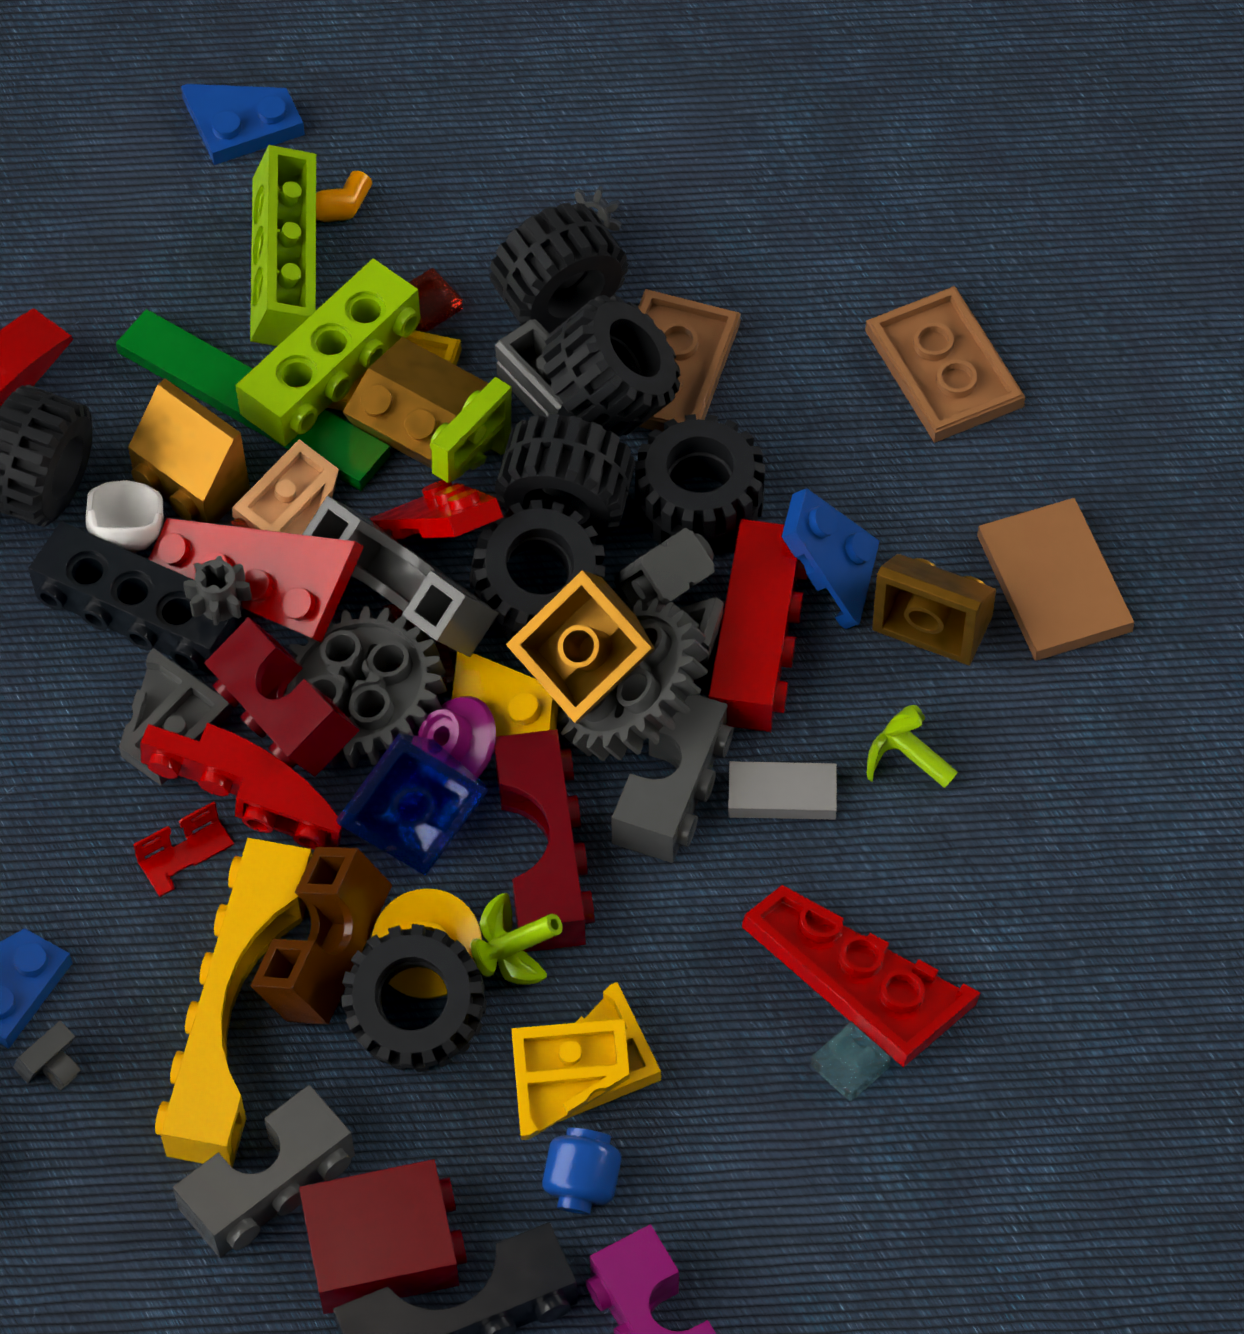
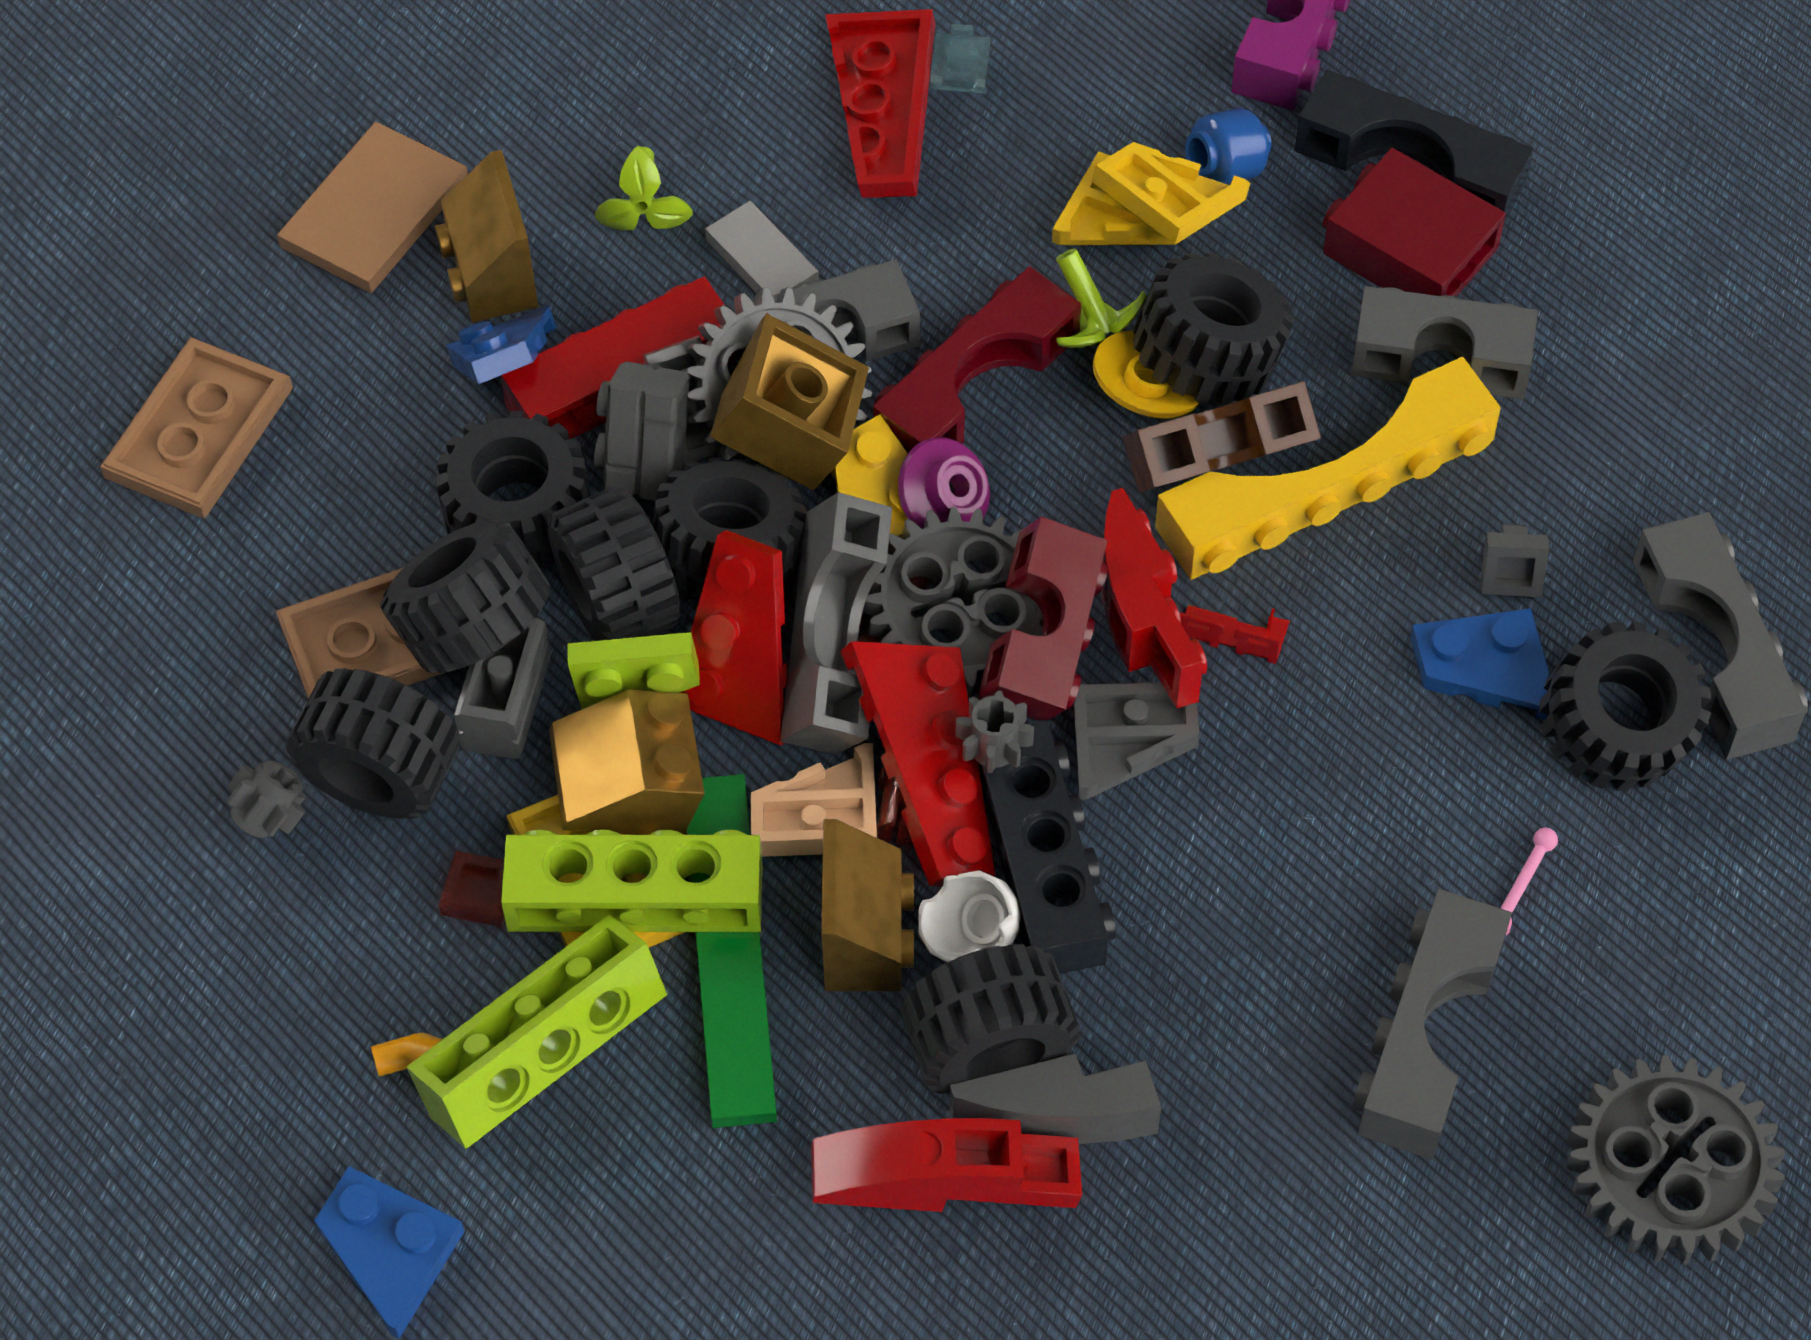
camera: 130 degrees left, 0 degrees up
clear blue slope [336,733,488,876] -> none

